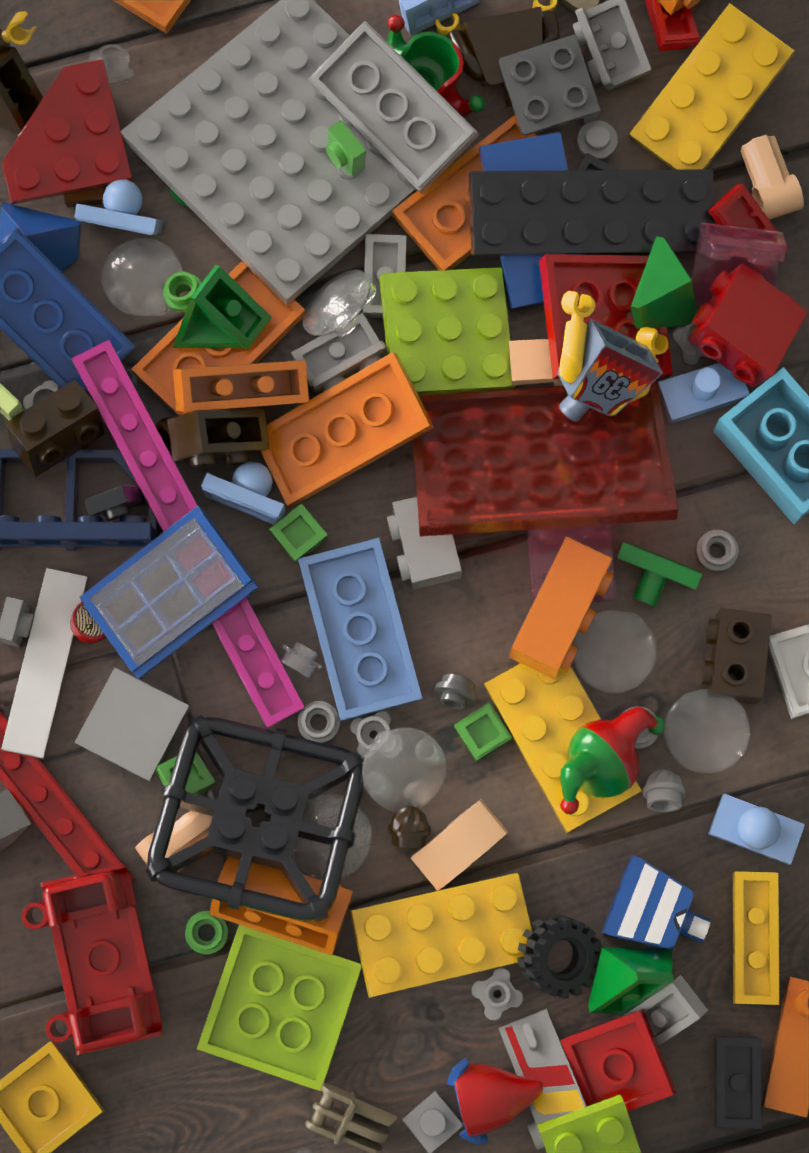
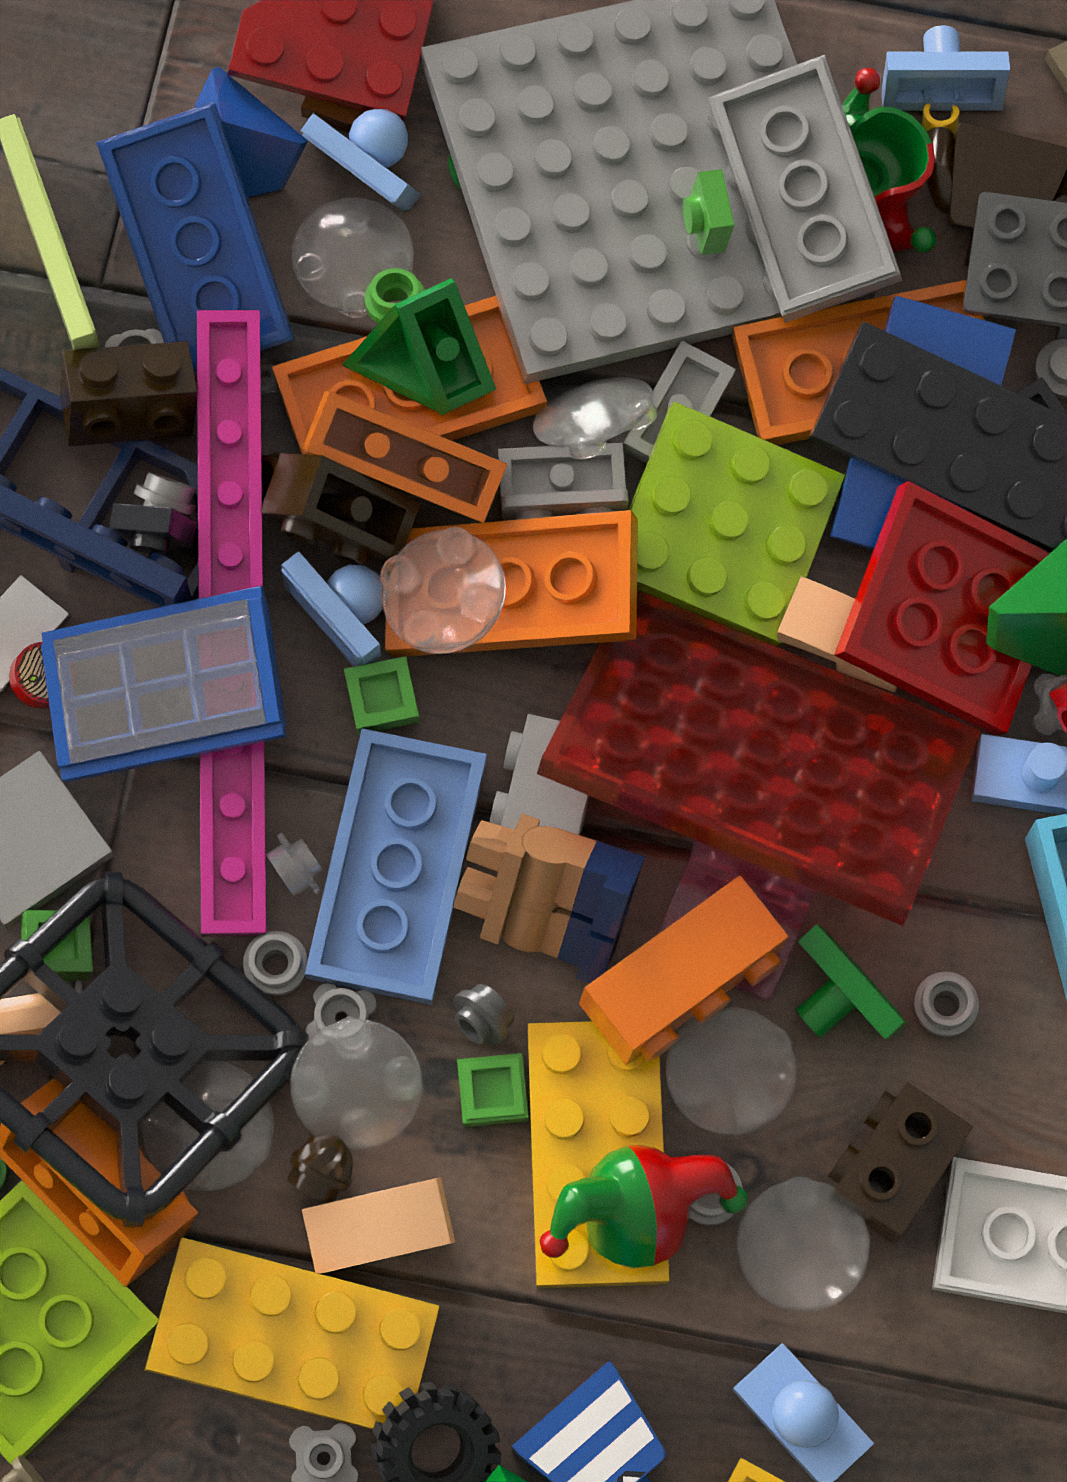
camera: 20 degrees right, 5 degrees down
torso [558,291,669,422] -> none
light grey plate [643,769,686,812] -> none
none -> light grey plate [134,472,196,515]
none -> clear dish [380,527,506,654]
none -> medium nougat hips [453,813,645,984]

